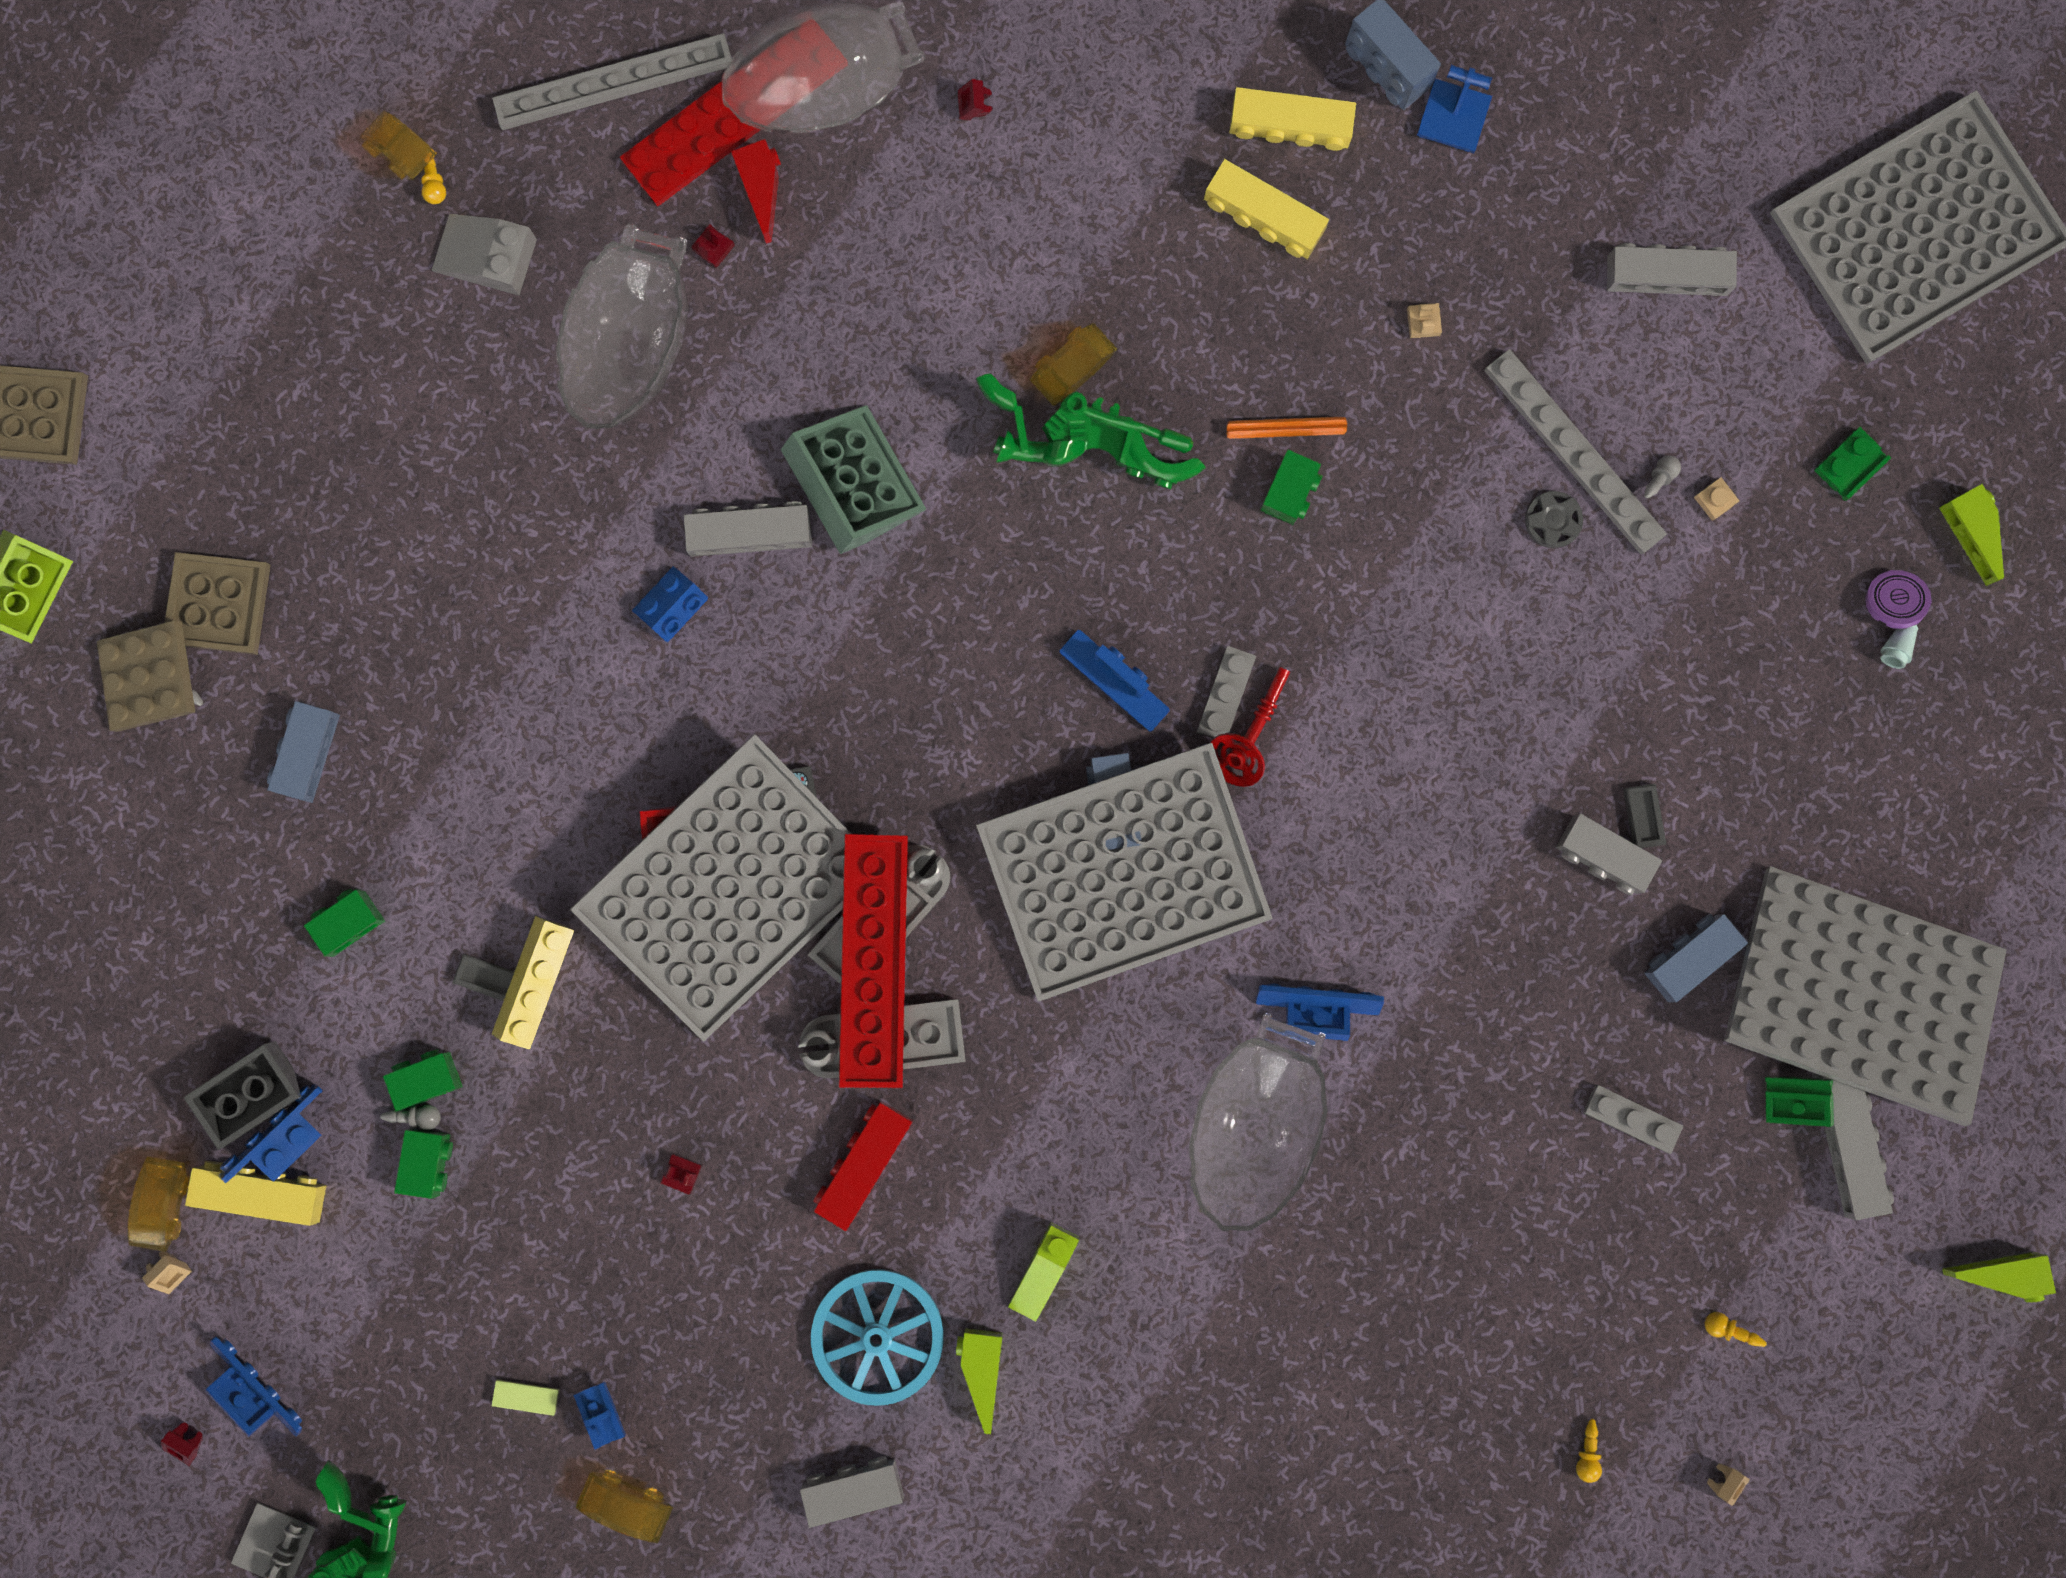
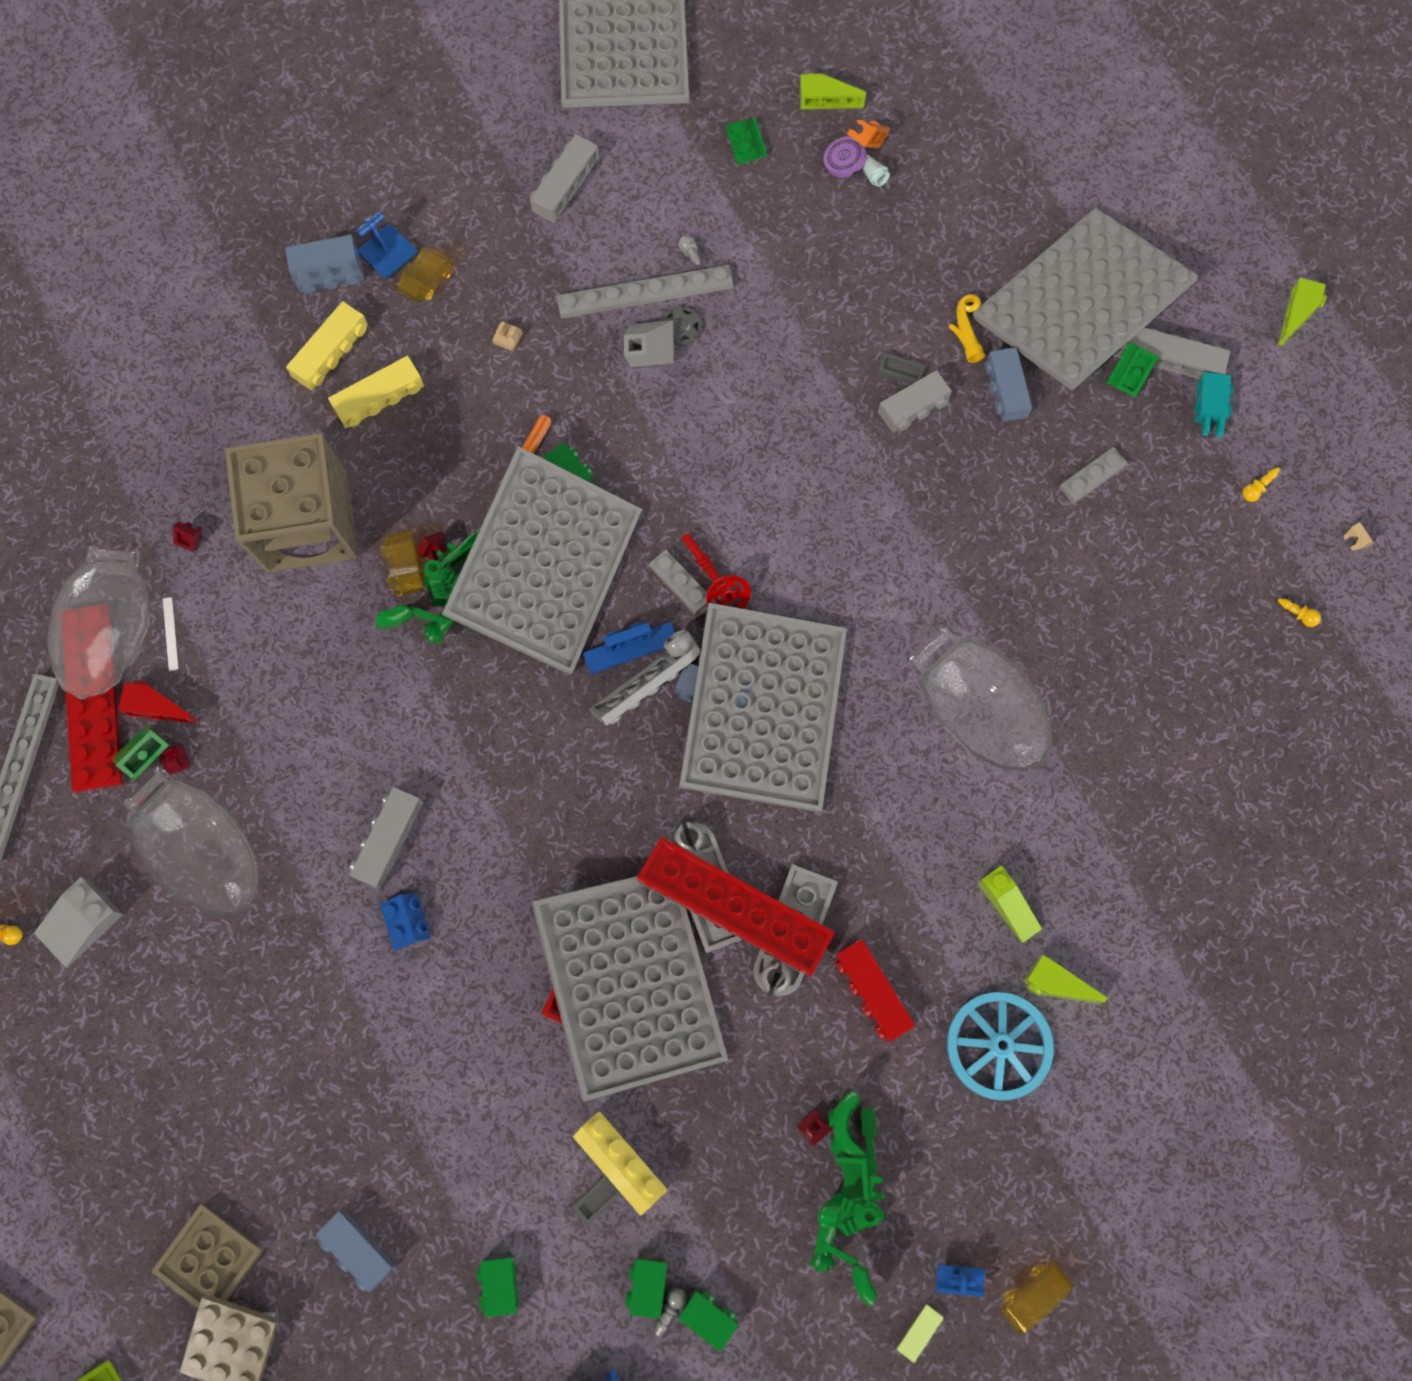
camera: 60 degrees left, 10 degrees down
sand green slope [781,405,926,554] -> none
light grey brick [800,1456,904,1528] -> none
blue bracket [1256,983,1384,1041] -> none
tan plate [1694,477,1740,521] -> none
none -> green brick [112,724,169,781]
none -> white sticker [163,597,178,671]
none -> dark tan container [225,433,358,573]
none -> clear yellow brick [396,246,455,303]
none -> dark red tile [416,531,447,560]
none -> light grey plate [442,446,642,675]
none -> light grey plate [589,630,700,726]
none -> light grey slope [624,320,674,367]
none -> green piece [808,1089,885,1308]
none -> orange hinge [847,120,891,148]
none -> yellow plant [949,294,985,363]
none -> teal hinge [1195,372,1233,438]

